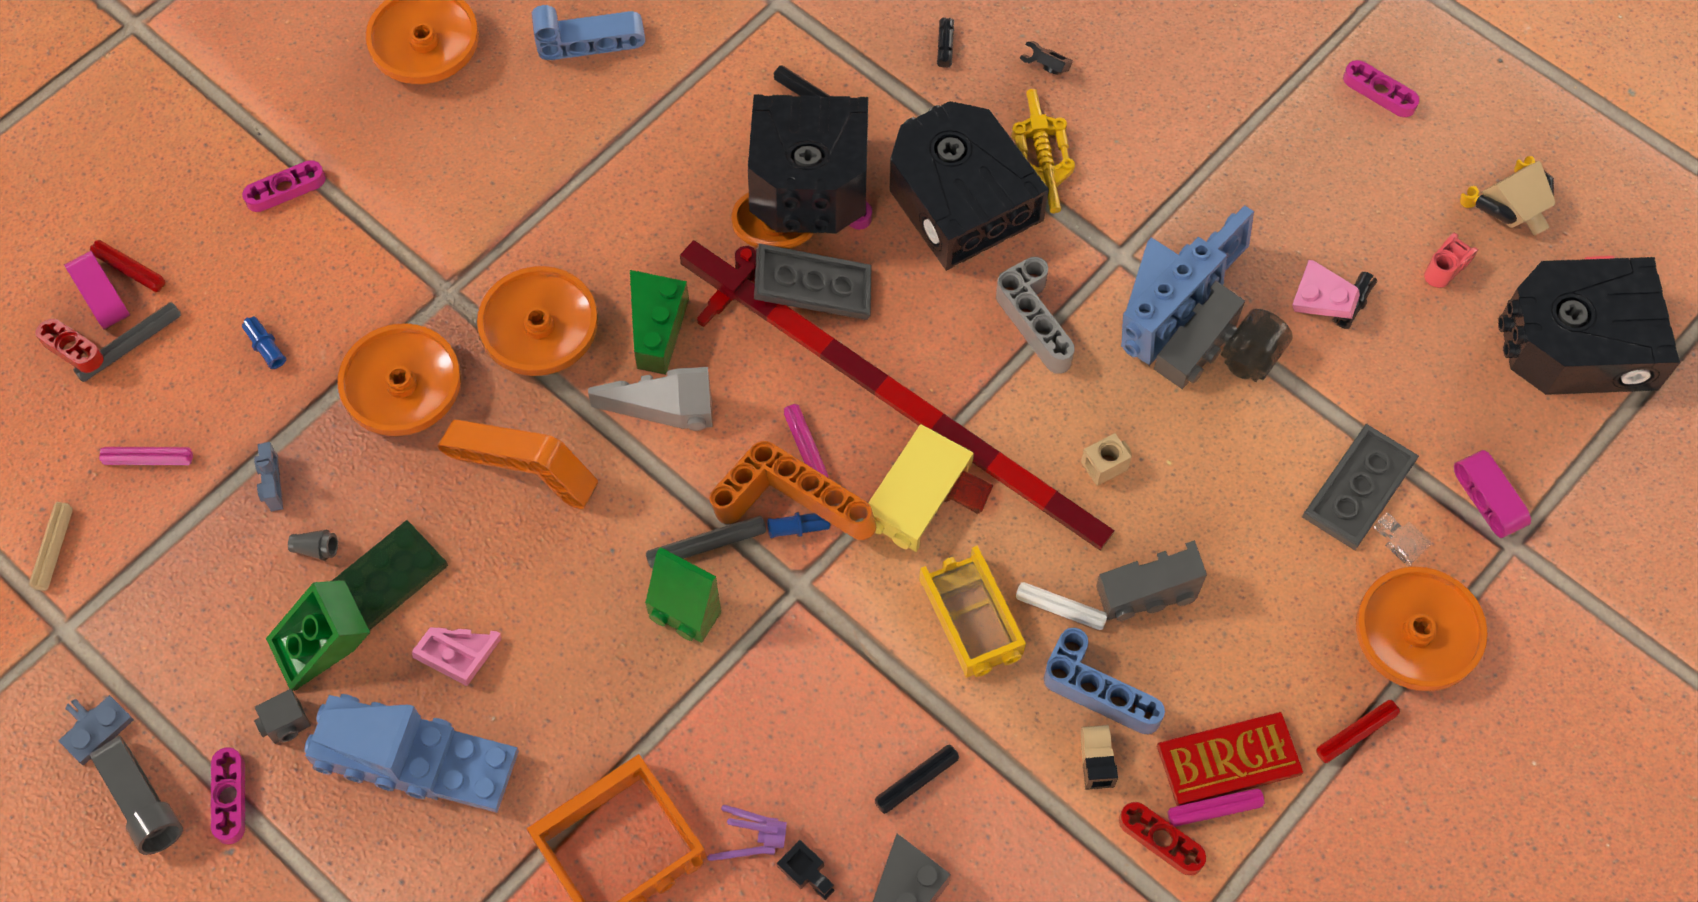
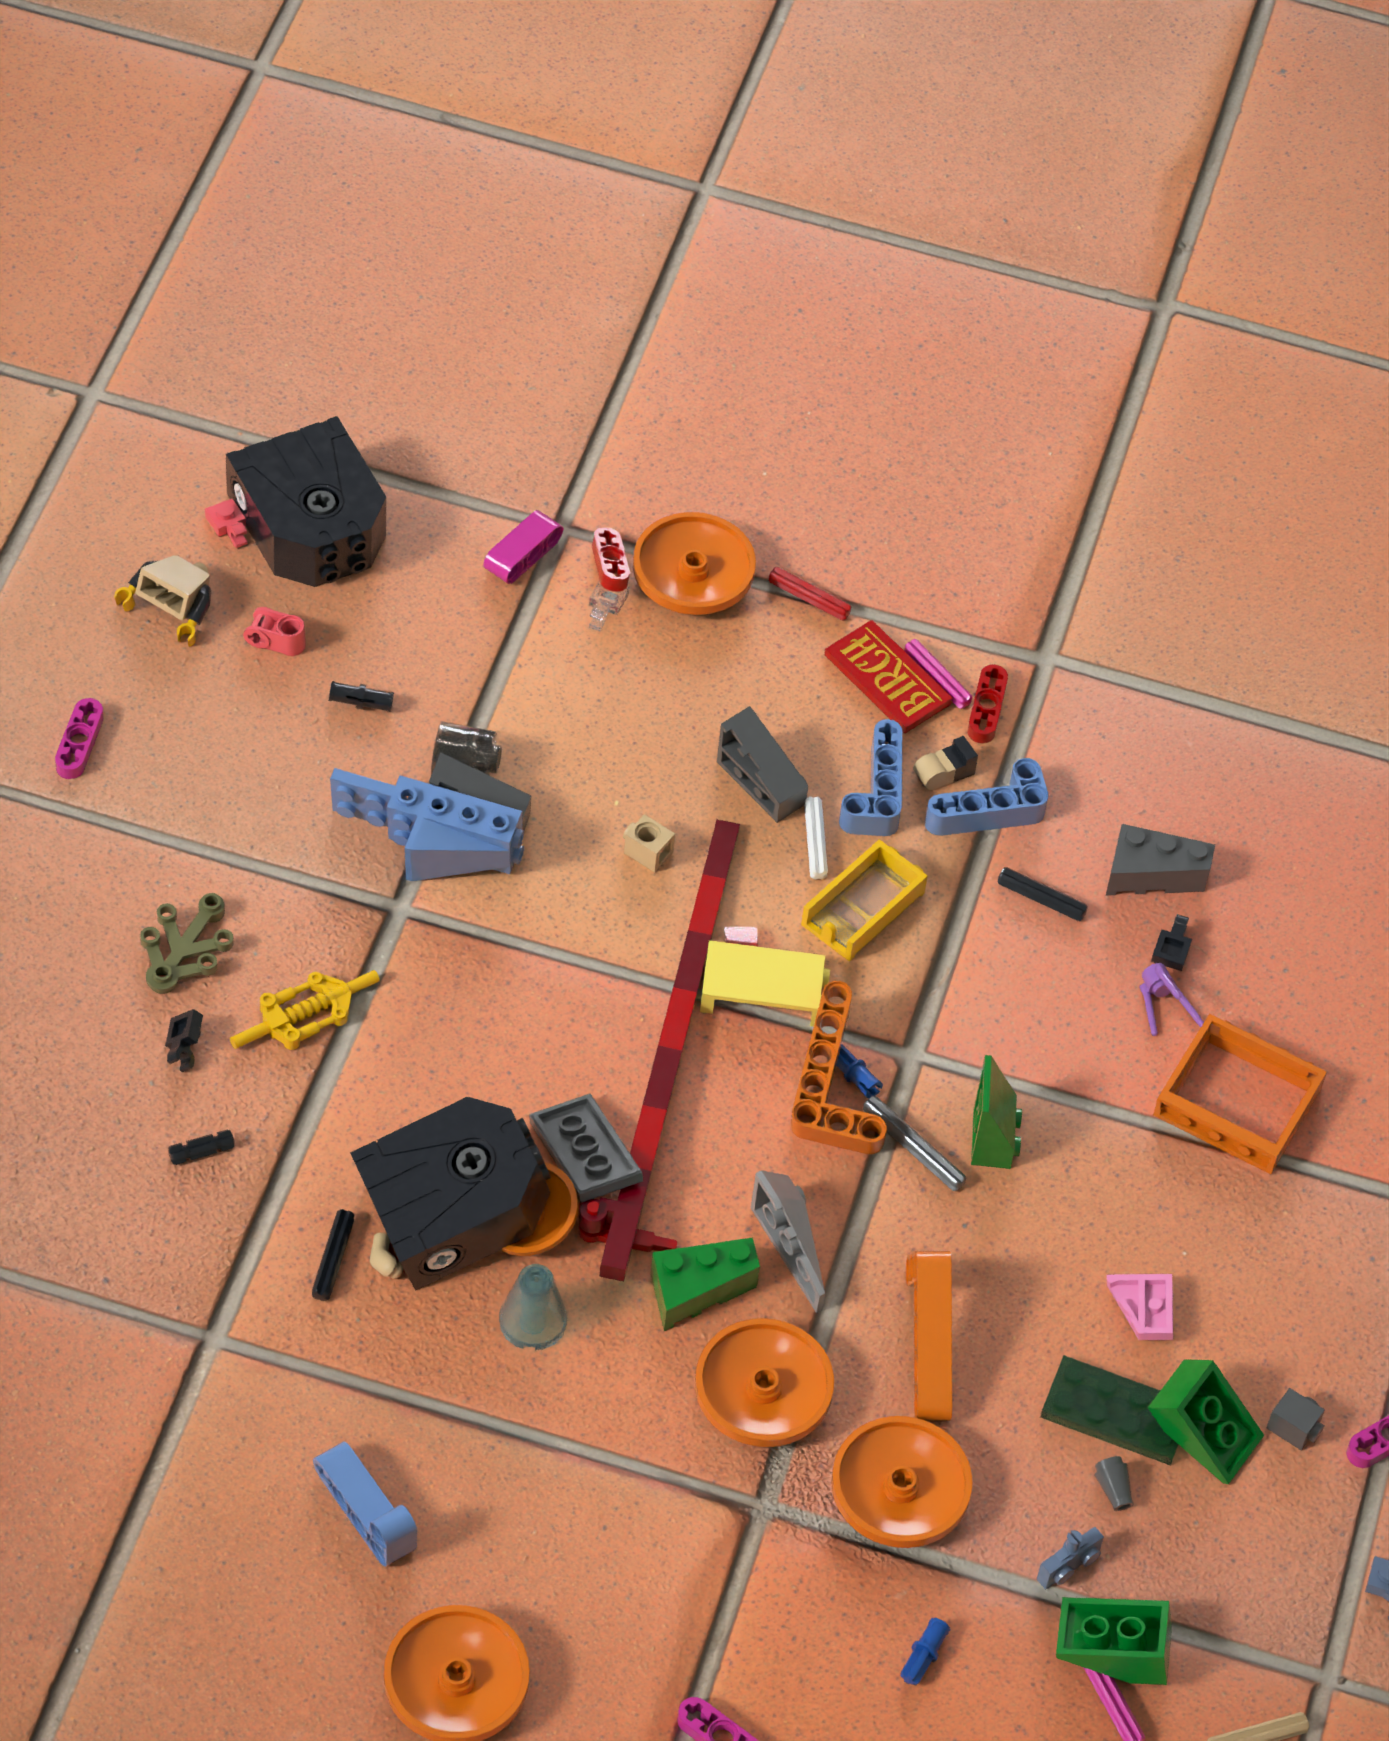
camera: 120 degrees left, 10 degrees down
medium blue wedge [304,694,519,813] -> none
dark pink axle [784,404,829,477] -> none
black piece [889,101,1049,271] -> none
light grey beam [996,257,1074,374] -> none
bright pink wing [1292,260,1360,319] -> none
dark grey tile [1302,424,1419,550] -> none
none -> olive plant [140,893,234,994]
none -> clear light blue cone [499,1264,568,1350]
none -> beam [592,528,630,592]
none -> medium blue beam [925,758,1048,836]
none -> green slope [1056,1597,1172,1685]

